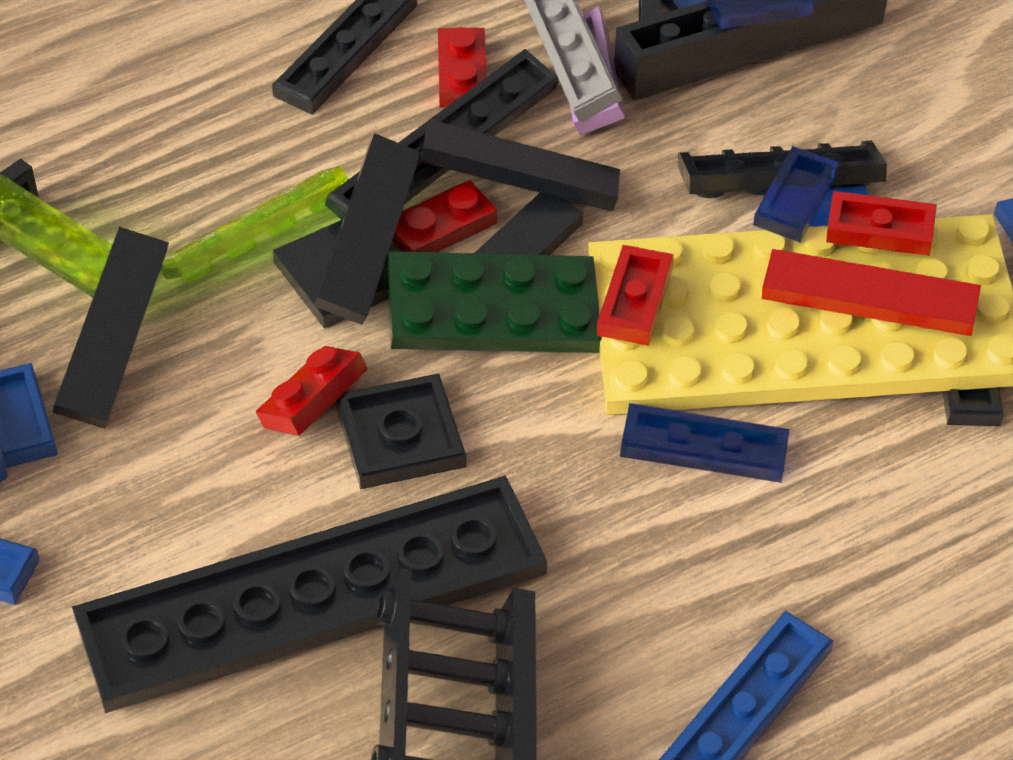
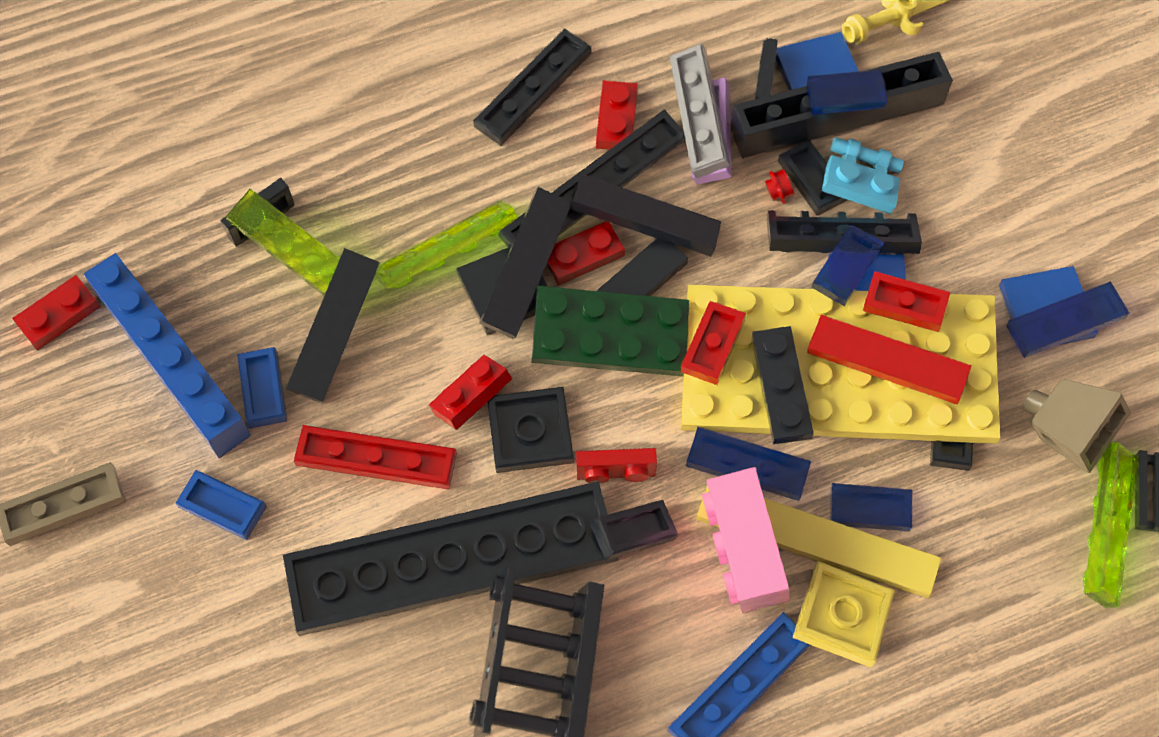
camera: 10 degrees right, 15 degrees up
none -> red tile [293,425,457,490]
none -> red plate [576,448,657,484]
none -> black tile [590,499,679,560]
none -> light yellow tile [696,485,941,599]
none -> bright pink brick [702,467,790,613]
none -> black plate [752,326,814,445]
none -> red plate [764,169,795,204]
none -> black tile [778,139,847,216]
none -> light yellow tile [793,561,895,668]
none -> medium azure plate [822,137,904,214]
none -> clear blue tile [830,483,912,532]

